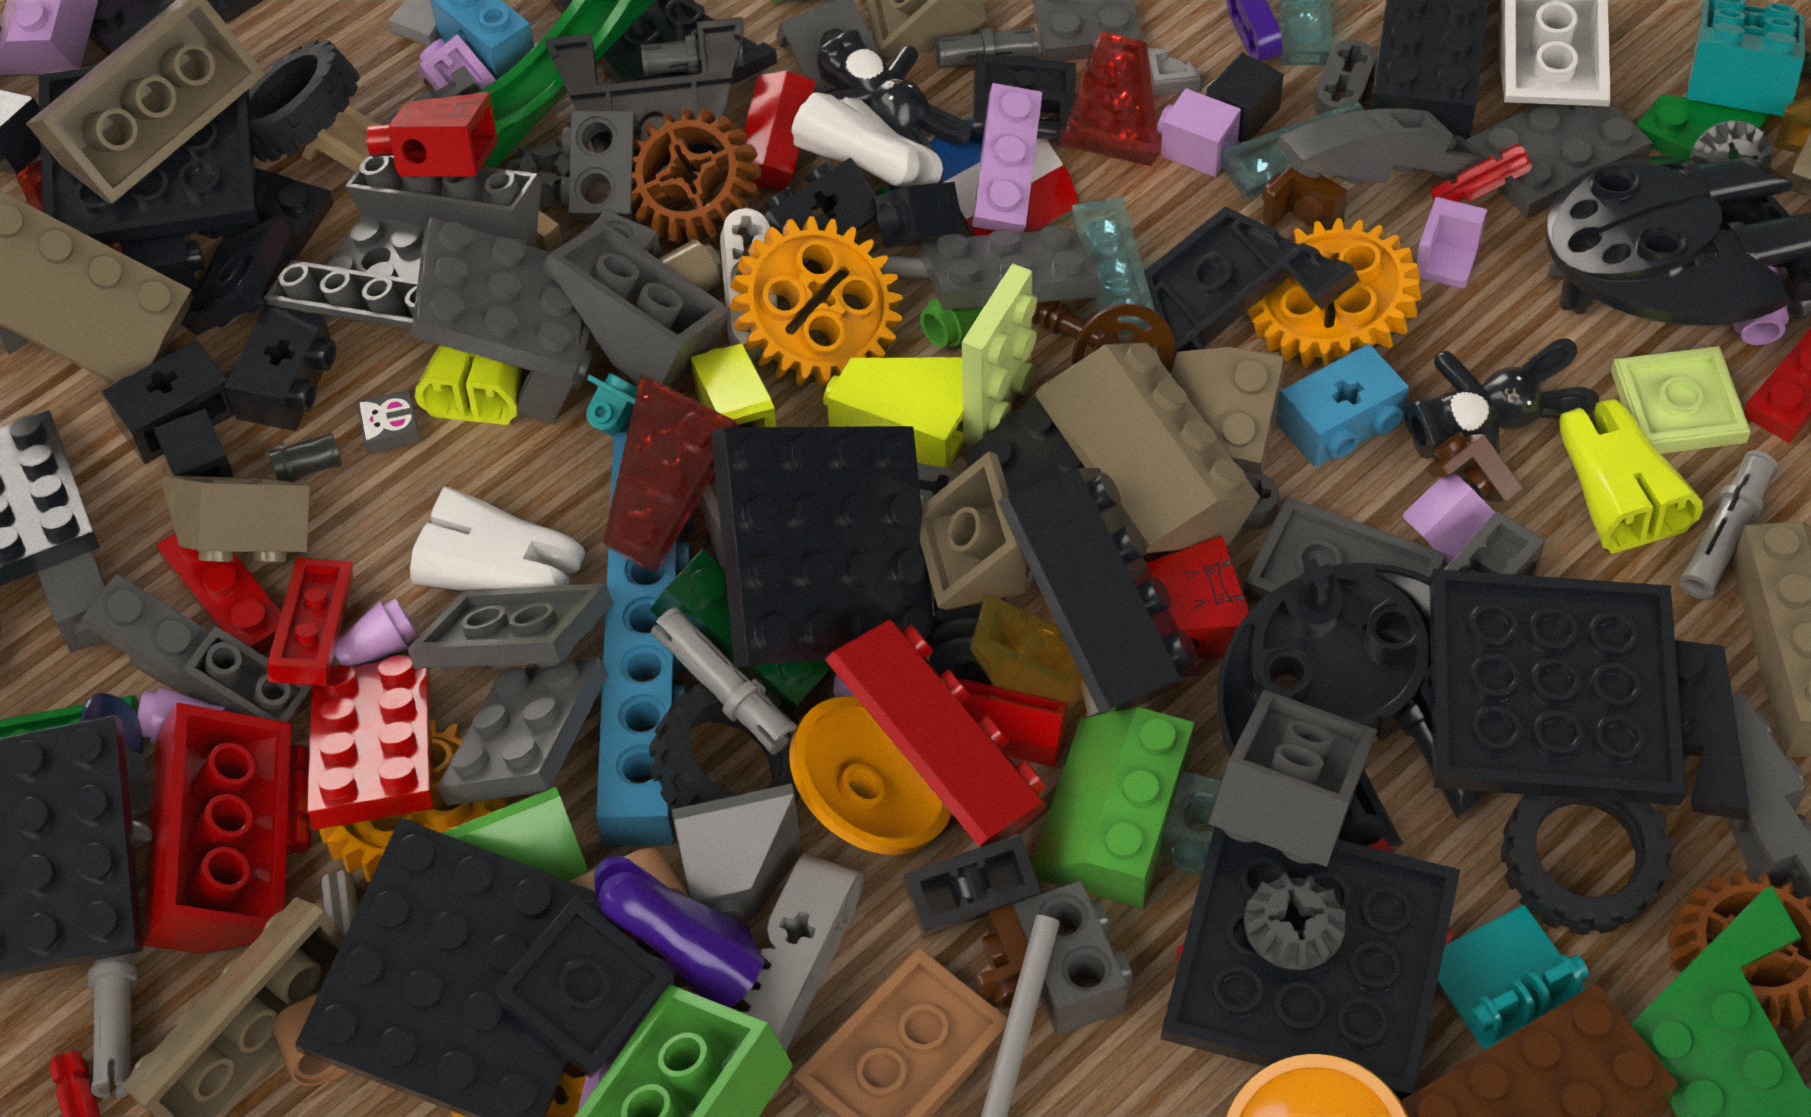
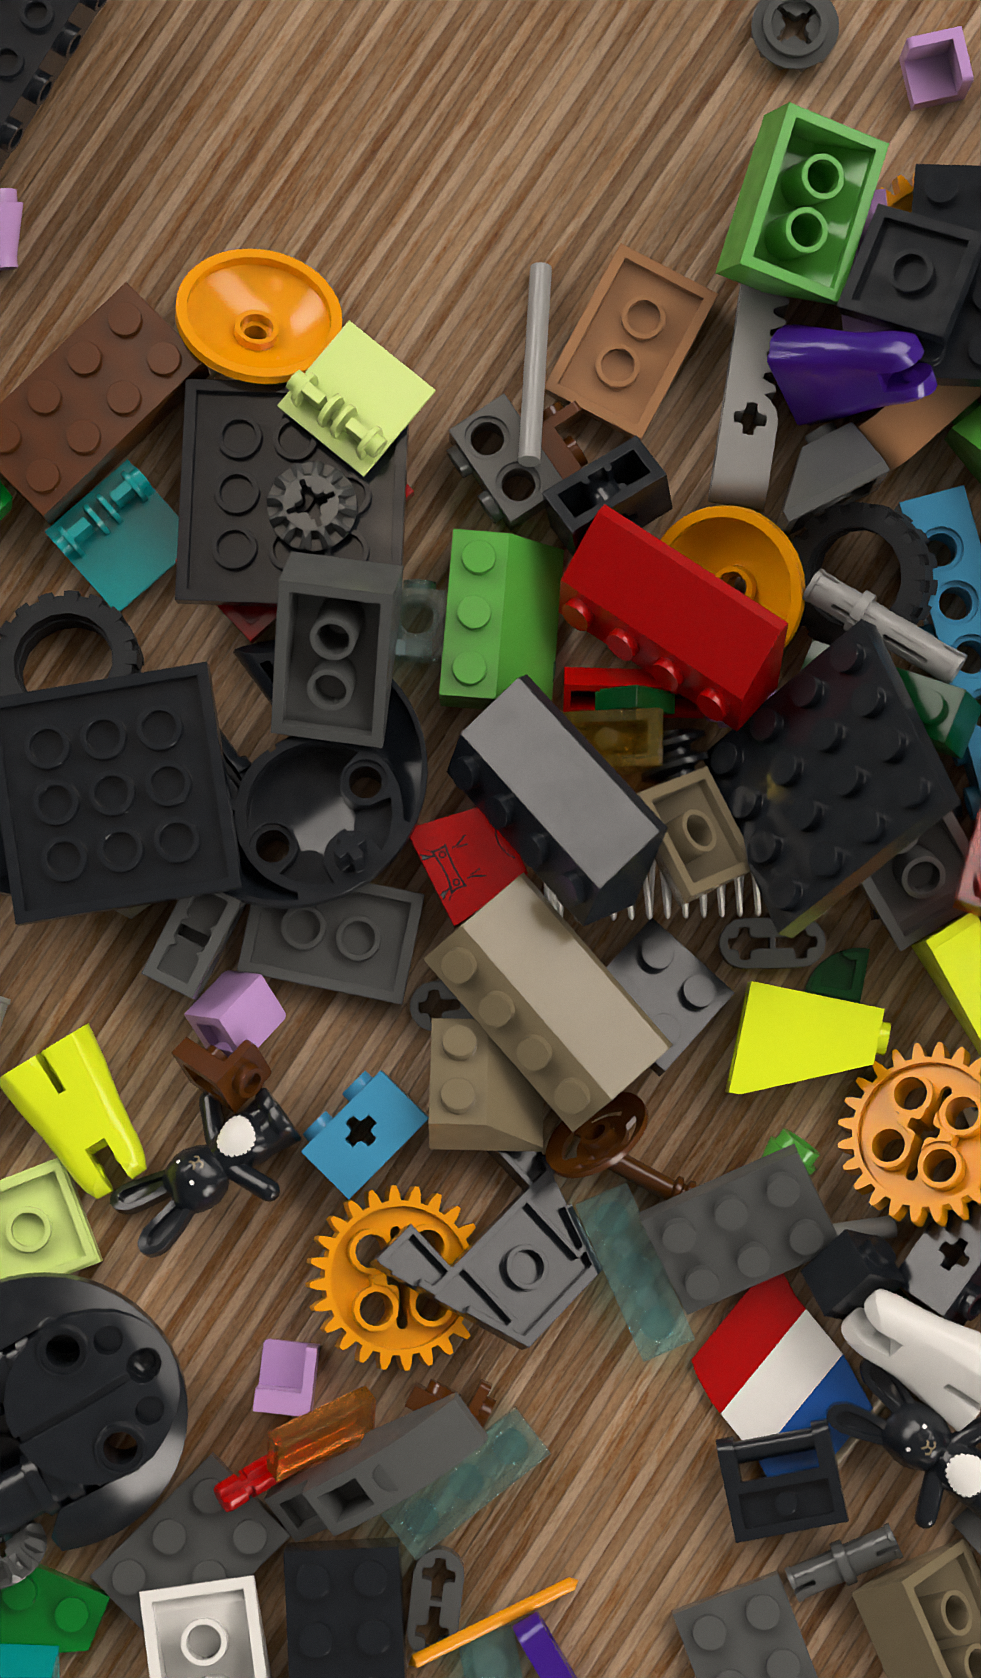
camera: 165 degrees right, 30 degrees up
yellowish green plate [962,263,1037,446] -> none
lavender plate [972,83,1042,233] -> none
clear red wing [1059,31,1160,167] -> none
light grey tile [1143,48,1201,96] -> none
lavender brick [1157,88,1241,177] -> none
black brick [1206,52,1284,145] -> none
none -> clear orange tile [267,1386,376,1482]
none -> yellowish green hinge [277,320,436,477]
none -> light orange axle [408,1577,578,1668]
none -> dark green tile [595,685,675,715]

